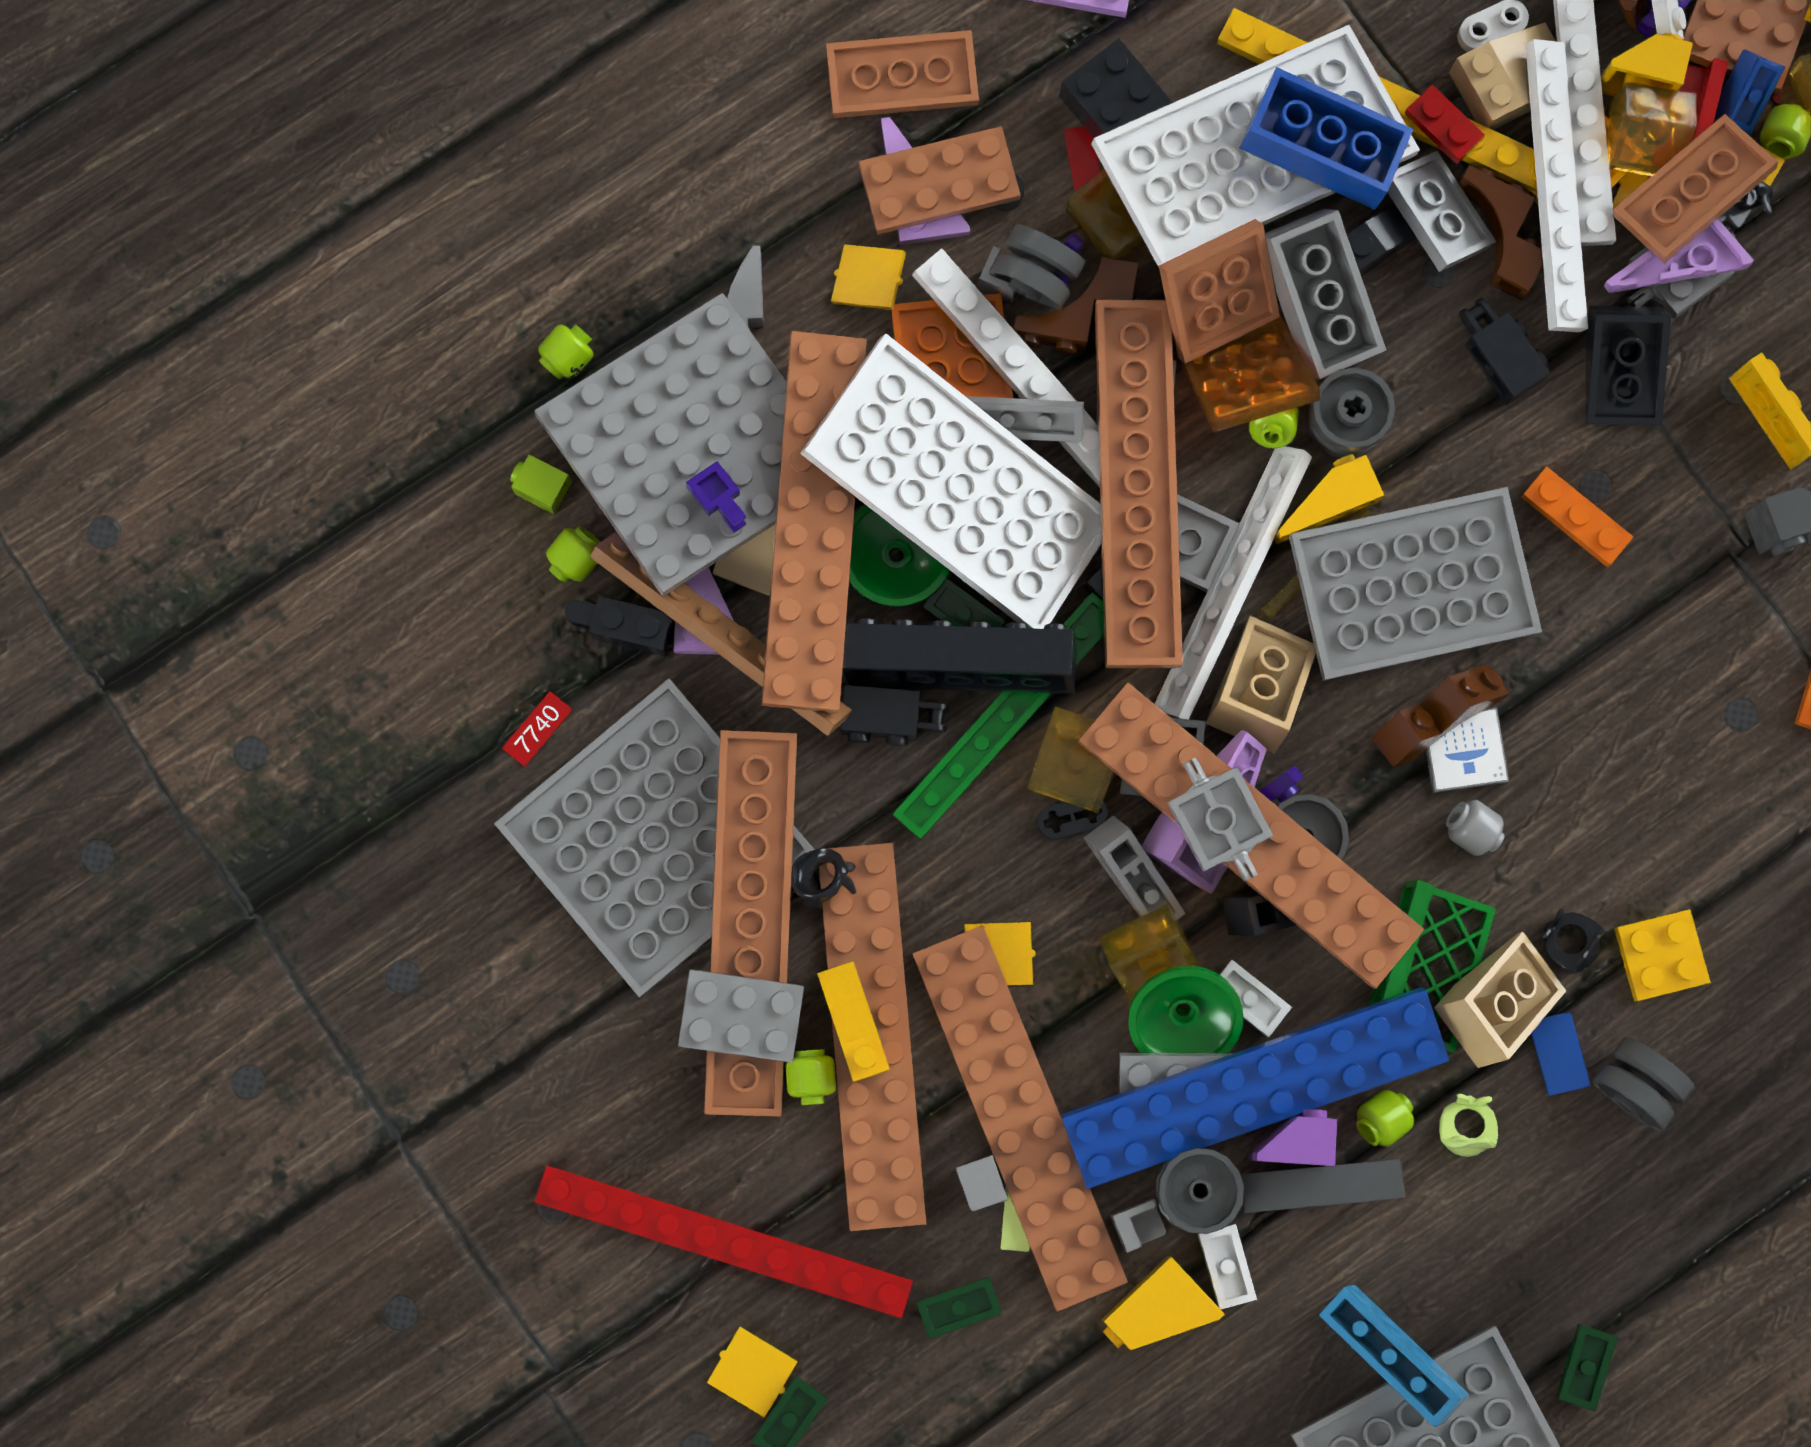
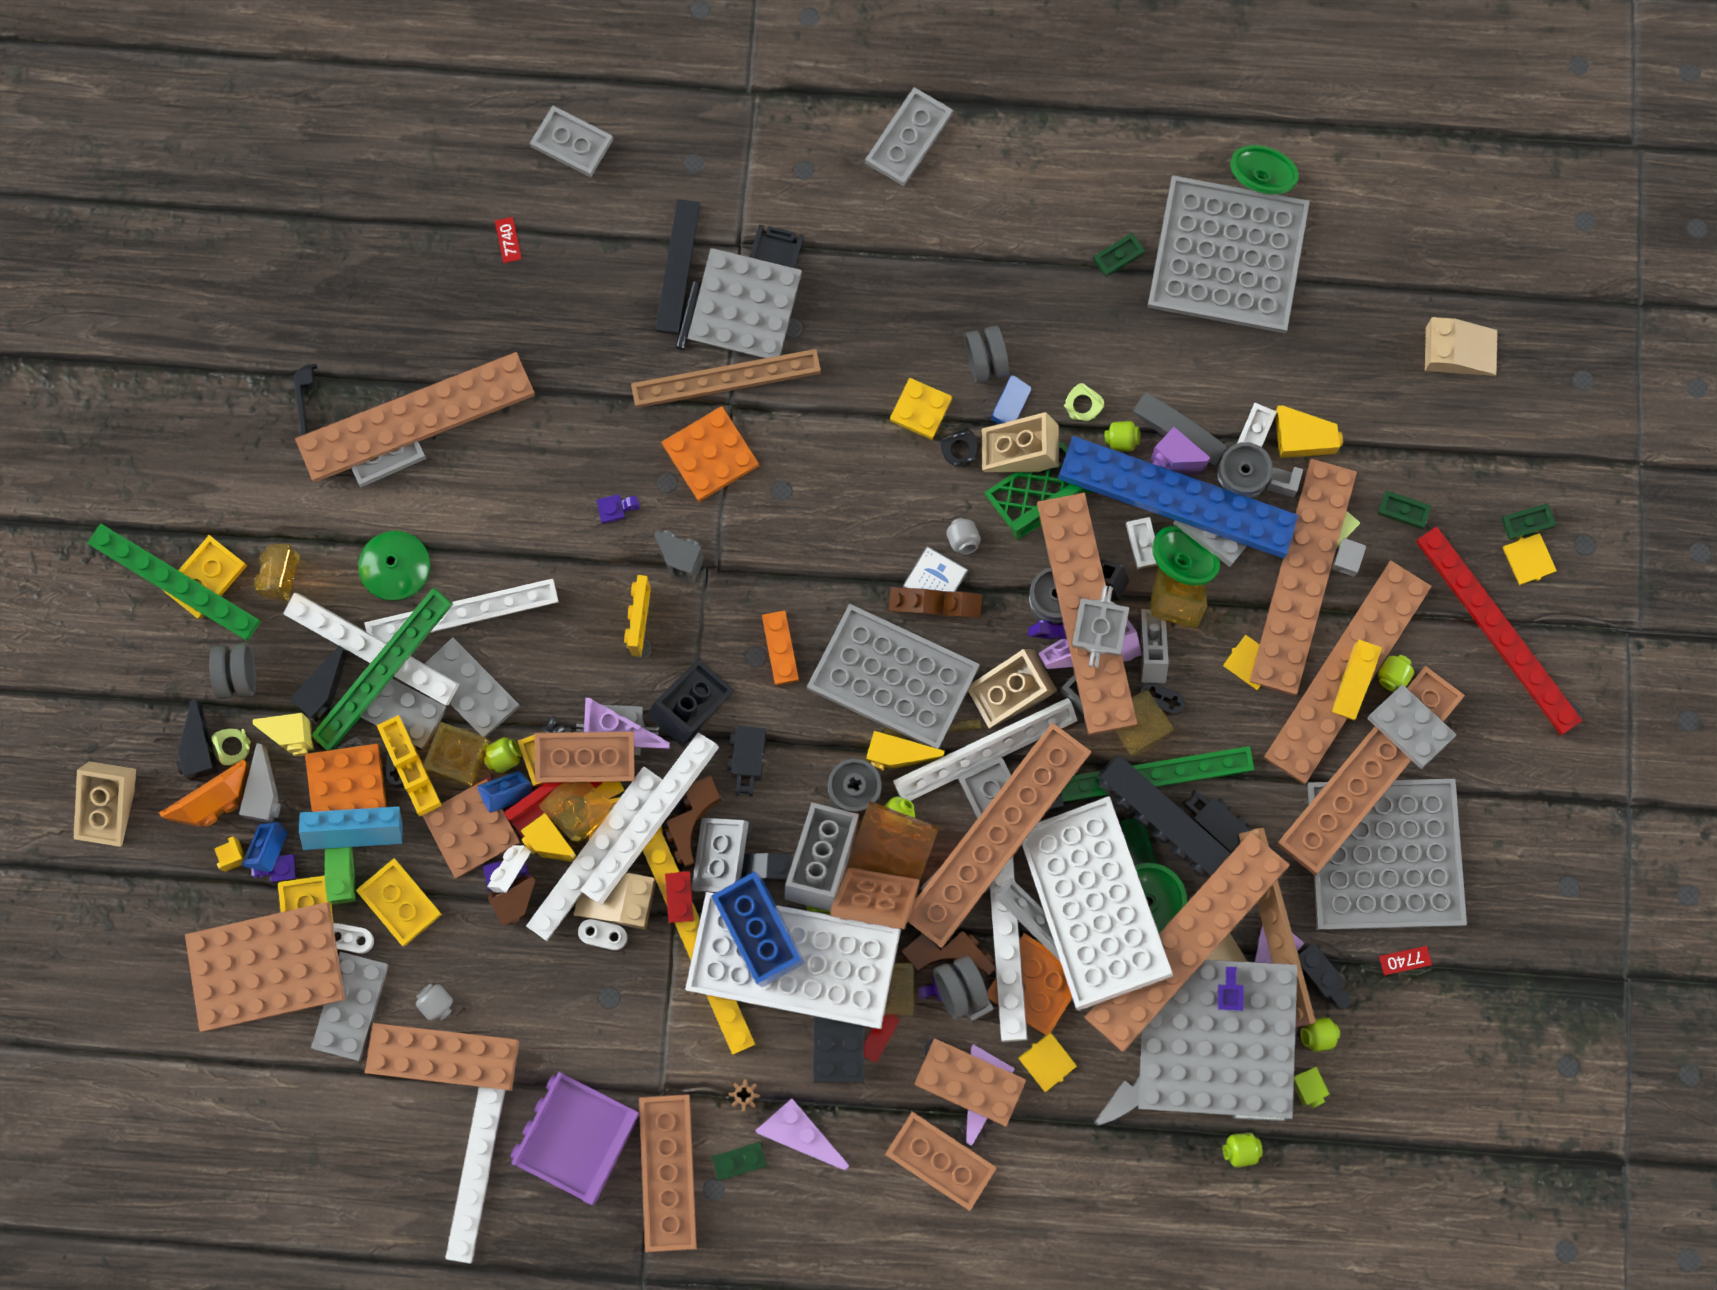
camera: 135 degrees left, 5 degrees down
black piece [791,848,856,909] -> none
dark azure brick [1319,1285,1470,1427] -> none

